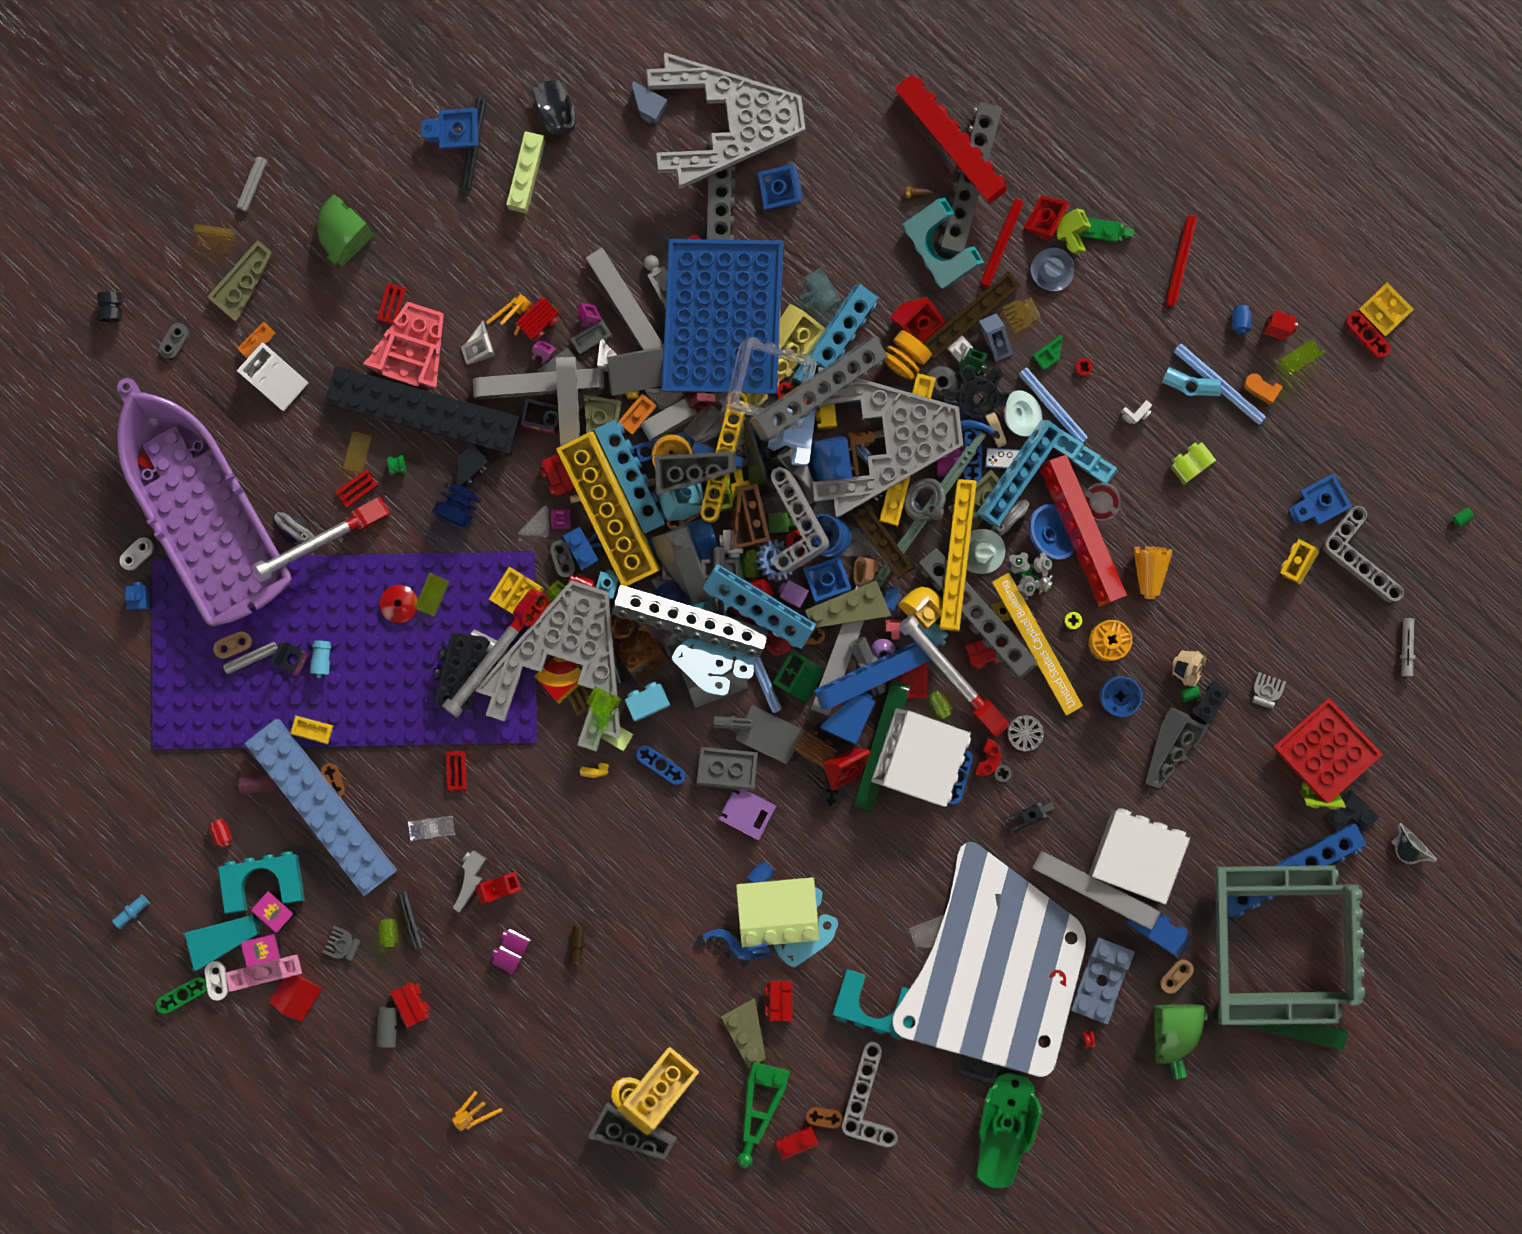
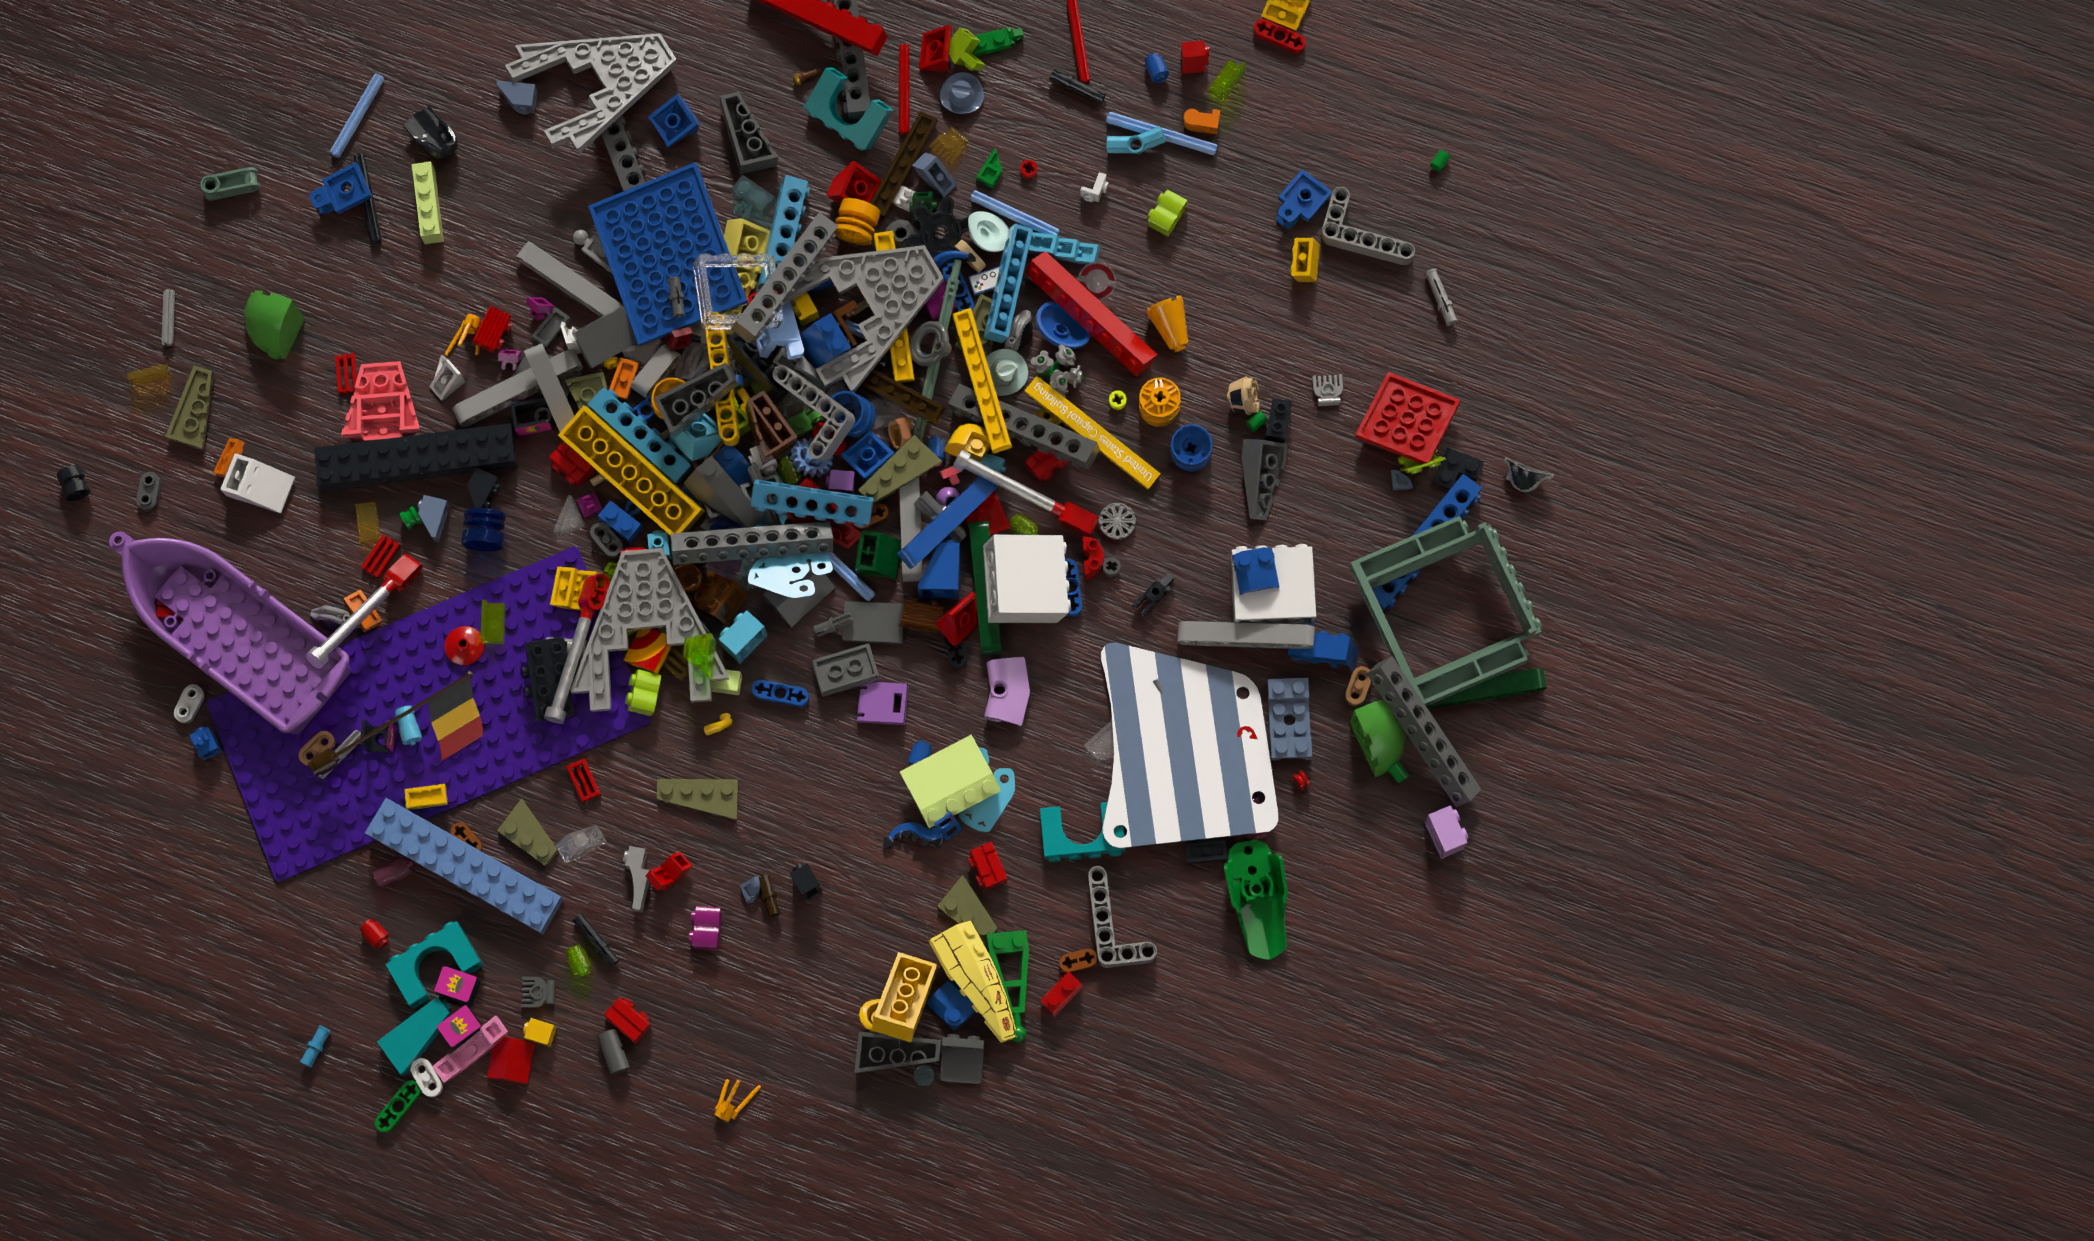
camera: 20 degrees left, 10 degrees down
none -> sand green piece [200,167,261,201]
none -> flag [308,671,483,777]
none -> light blue axle [330,74,384,158]
none -> orange plate [343,589,383,632]
none -> sand blue slope [417,495,450,543]
none -> olive wing [497,799,558,866]
none -> yellow brick [523,1018,557,1047]
none -> lime brick [625,669,661,716]
none -> olive wing [657,779,739,820]
none -> dark grey pin [668,277,685,318]
none -> dark grey wedge [719,92,778,175]
none -> sand blue tile [740,876,760,904]
none -> black brick [790,864,822,901]
none -> clear light blue tile [914,1065,935,1087]
none -> blue slope [926,979,976,1032]
none -> light yellow wedge [929,921,1016,1043]
none -> dark grey bracket [940,1034,985,1084]
none -> lavender panel [984,657,1030,726]
none -> black pin [1049,69,1106,105]
none -> blue slope [1232,547,1280,595]
none -> dark grey brick [1367,656,1481,807]
none -> sand blue tile [1391,470,1413,491]
none -> lavender brick [1424,805,1469,859]

